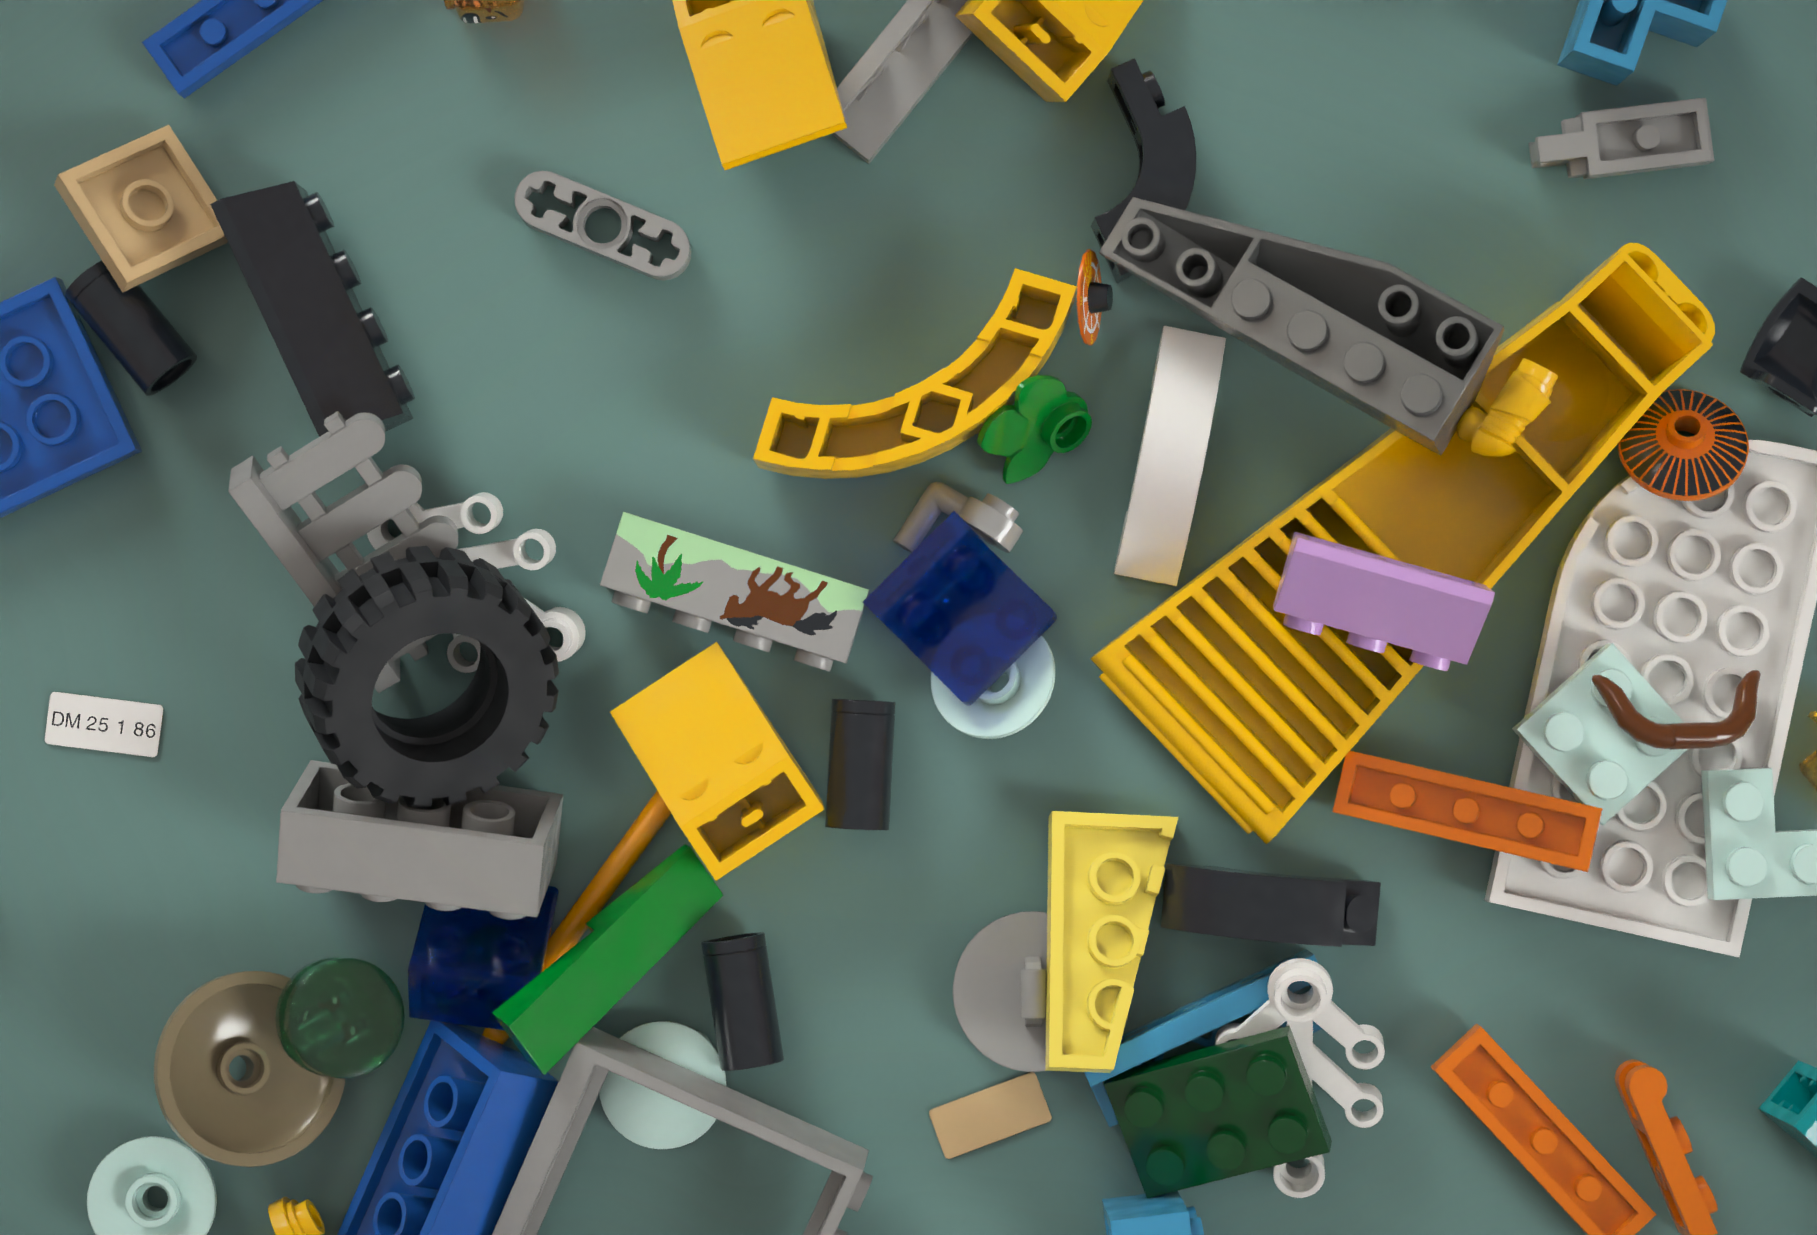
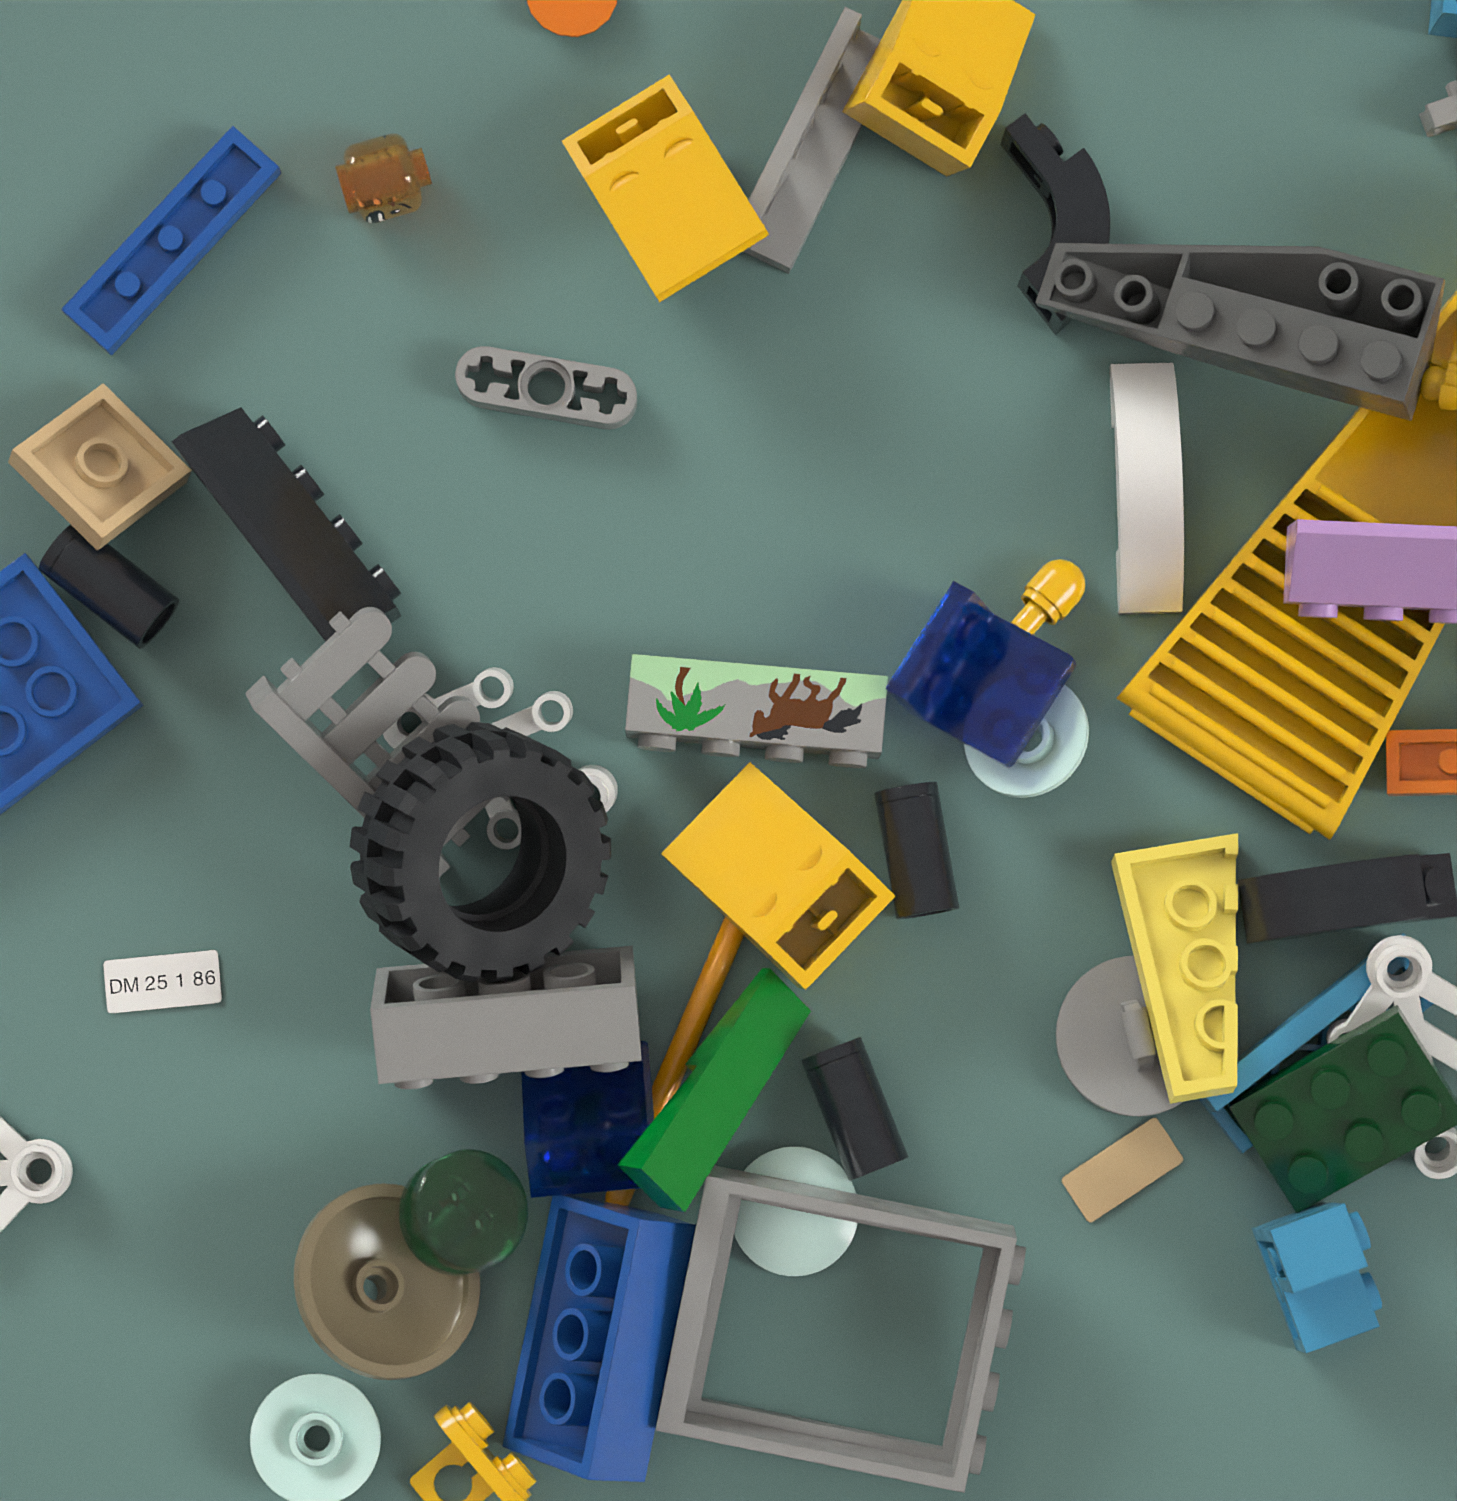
camera: 15 degrees left, 5 degrees down
yellow brick [753,268,1077,479] -> none
light grey plate [893,482,1023,554] -> none
green plate [977,375,1092,484] -> none
piece [1077,249,1113,346] -> none
none -> yellow cylinder [1010,559,1085,640]

